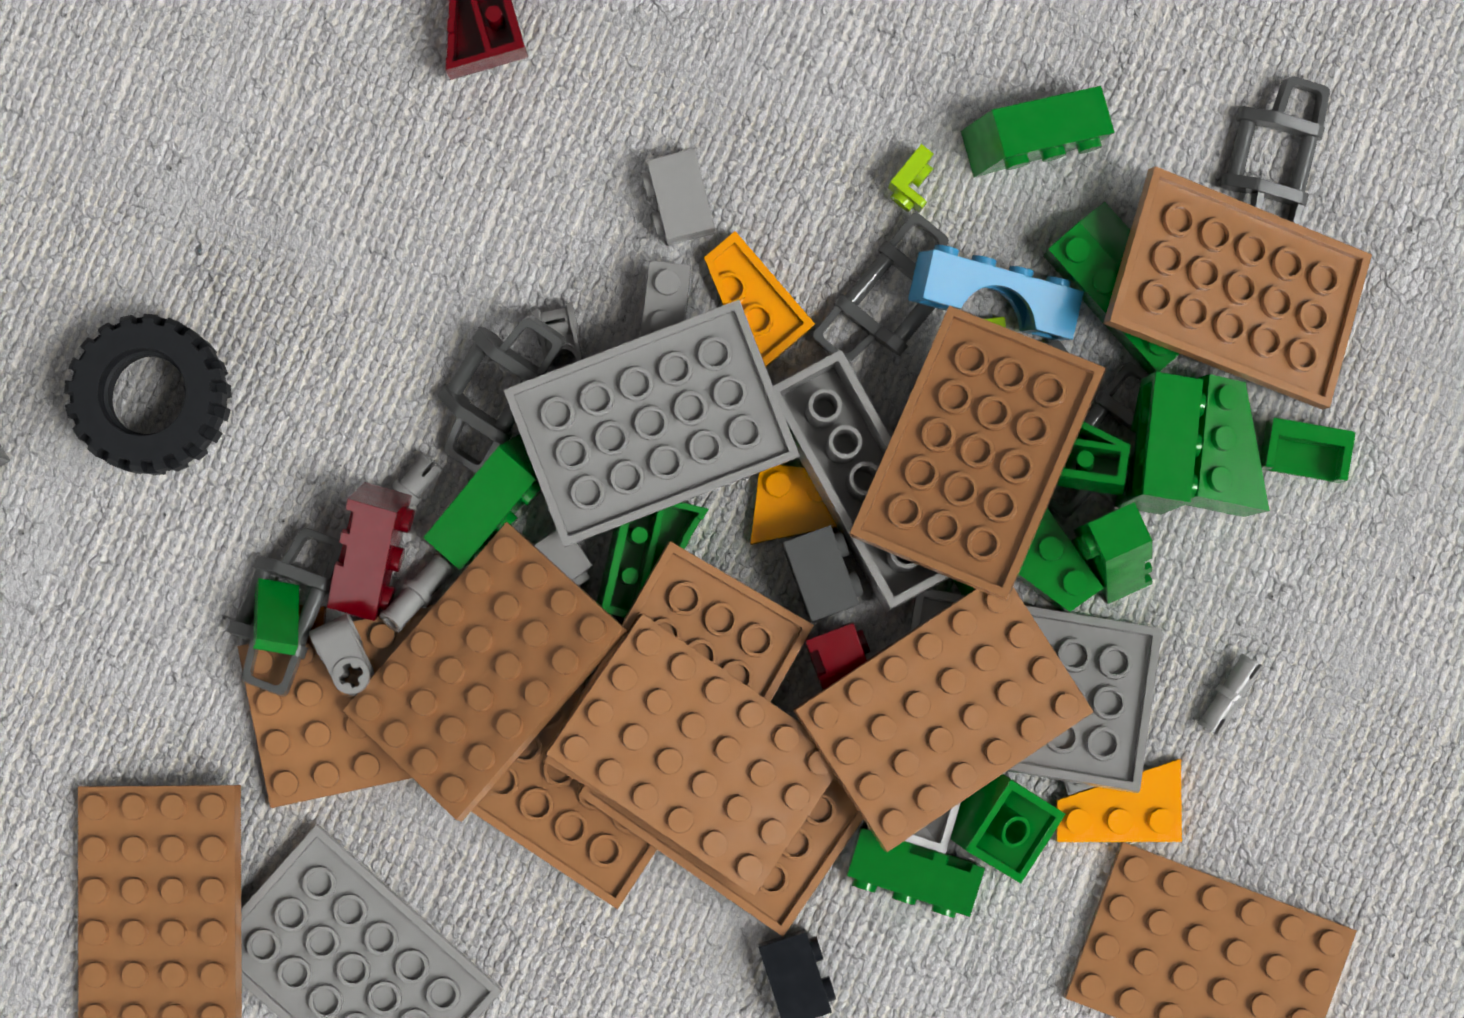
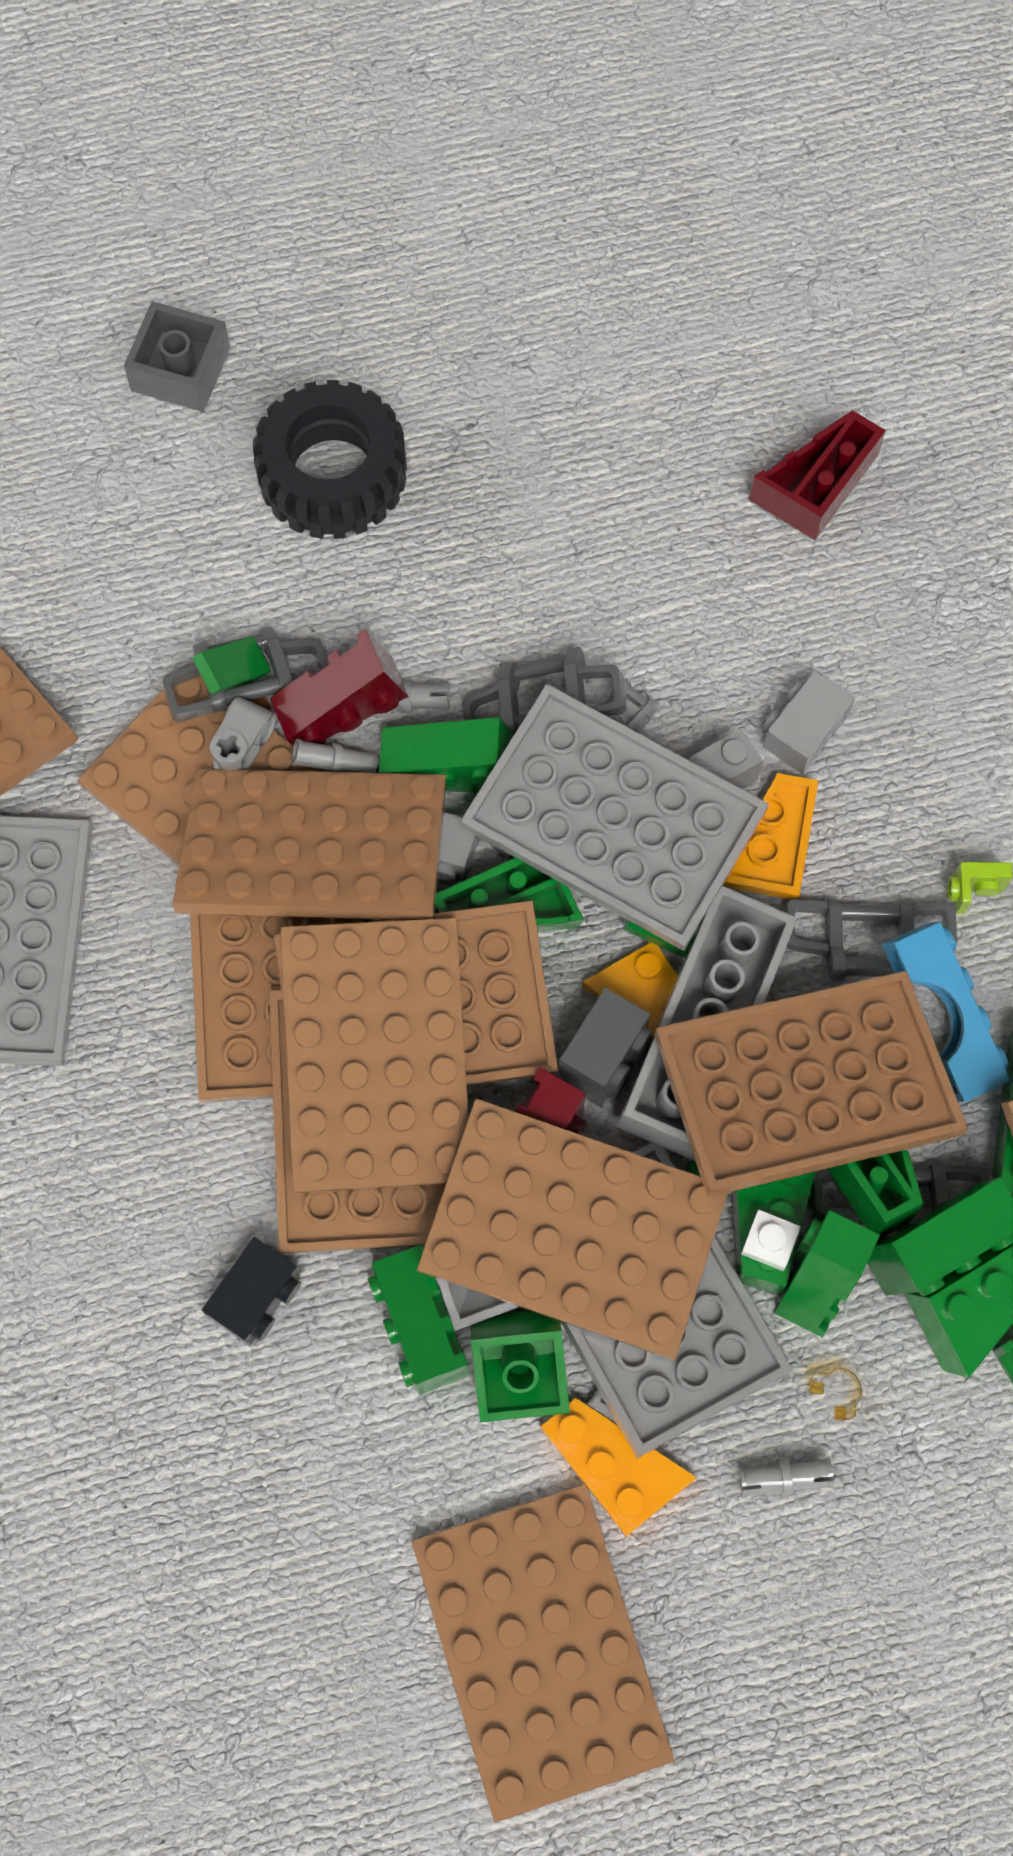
camera: 50 degrees right, 15 degrees down
none -> white plate [741,1210,801,1271]
none -> clear yellow piece [809,1368,862,1421]

